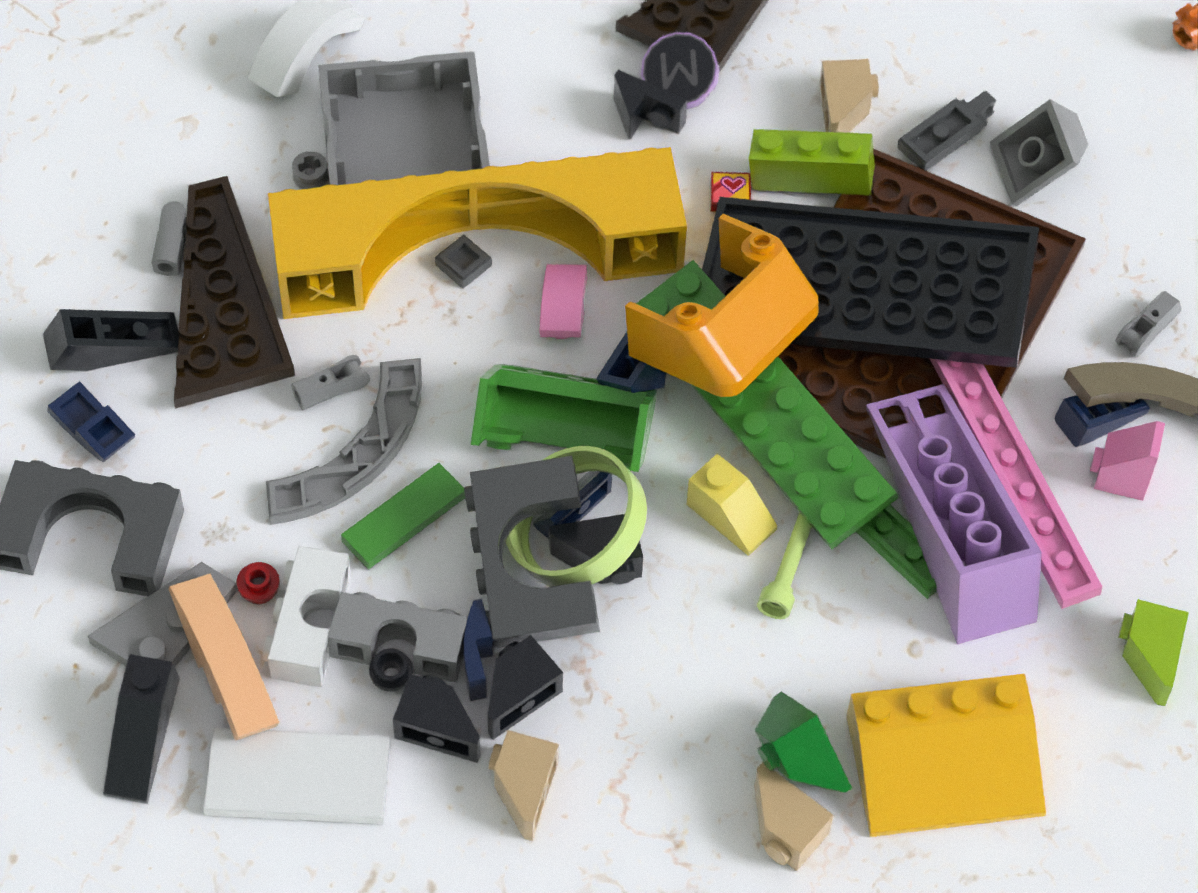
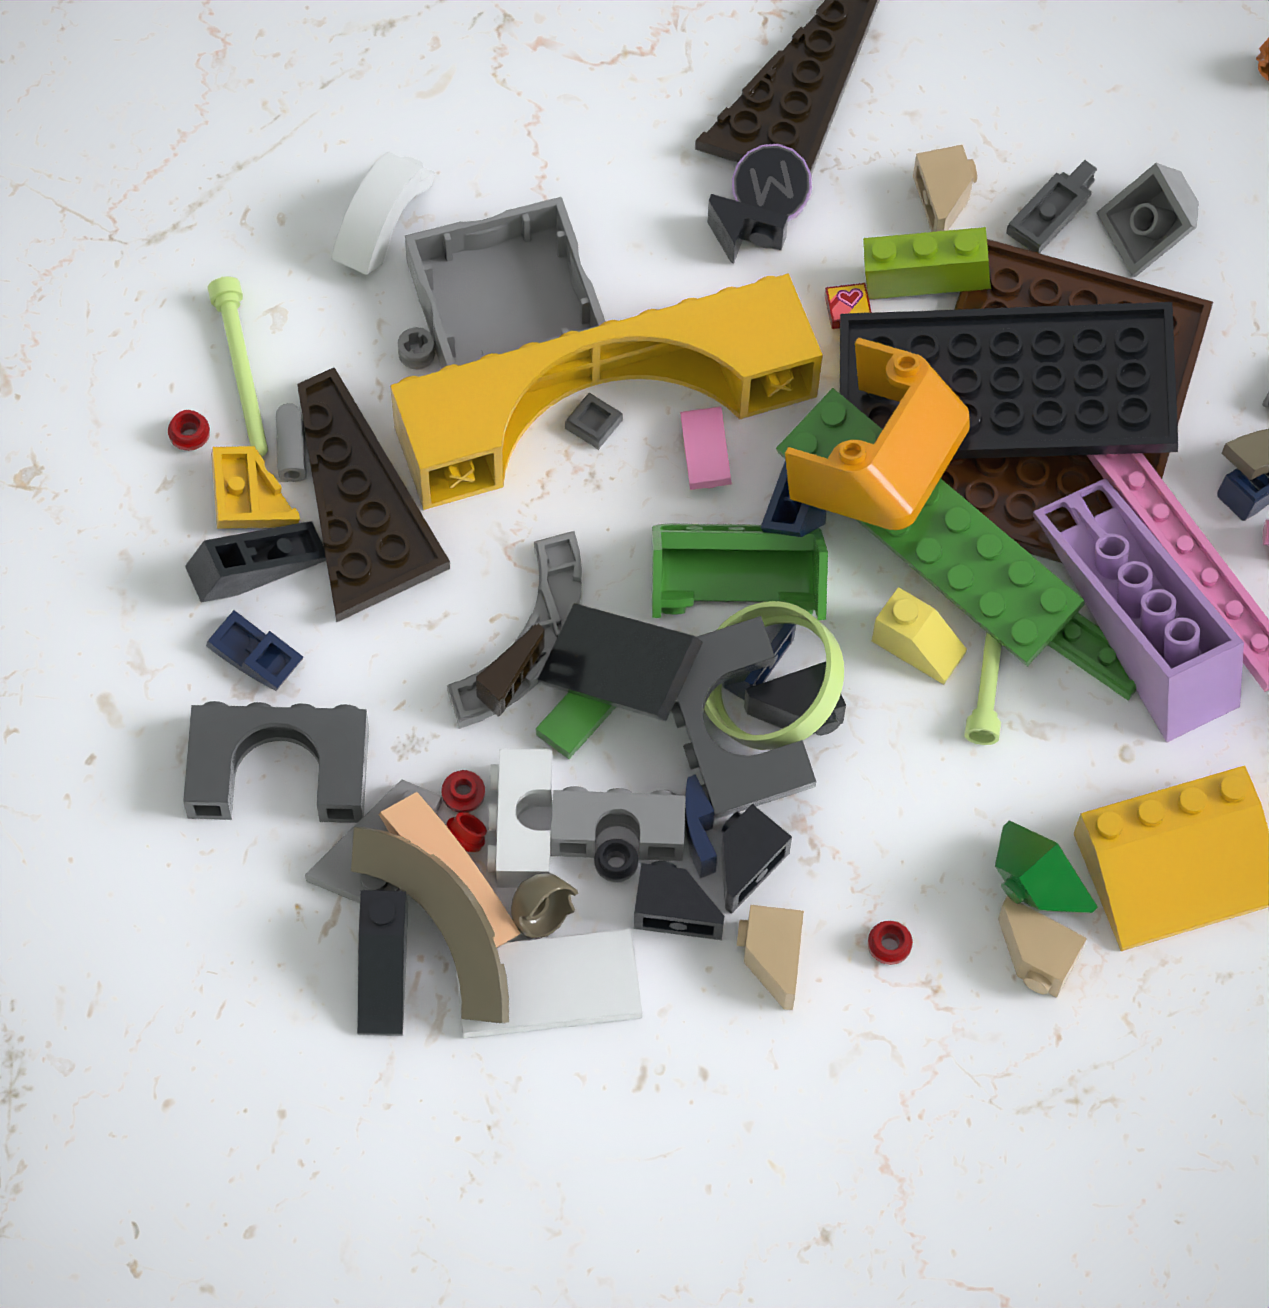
camera: 10 degrees left, 5 degrees up
light grey bar [291,355,370,410] -> none
none -> red plate [168,410,210,451]
none -> yellowish green piece [208,277,268,457]
none -> yellow wing [211,446,300,529]
none -> dark tan tile [351,827,509,1023]
none -> red plate [445,812,487,852]
none -> dark brown slope [476,623,545,717]
none -> dark tan hair [511,873,579,938]
none -> black tile [538,603,703,722]
none -> red plate [868,921,913,965]

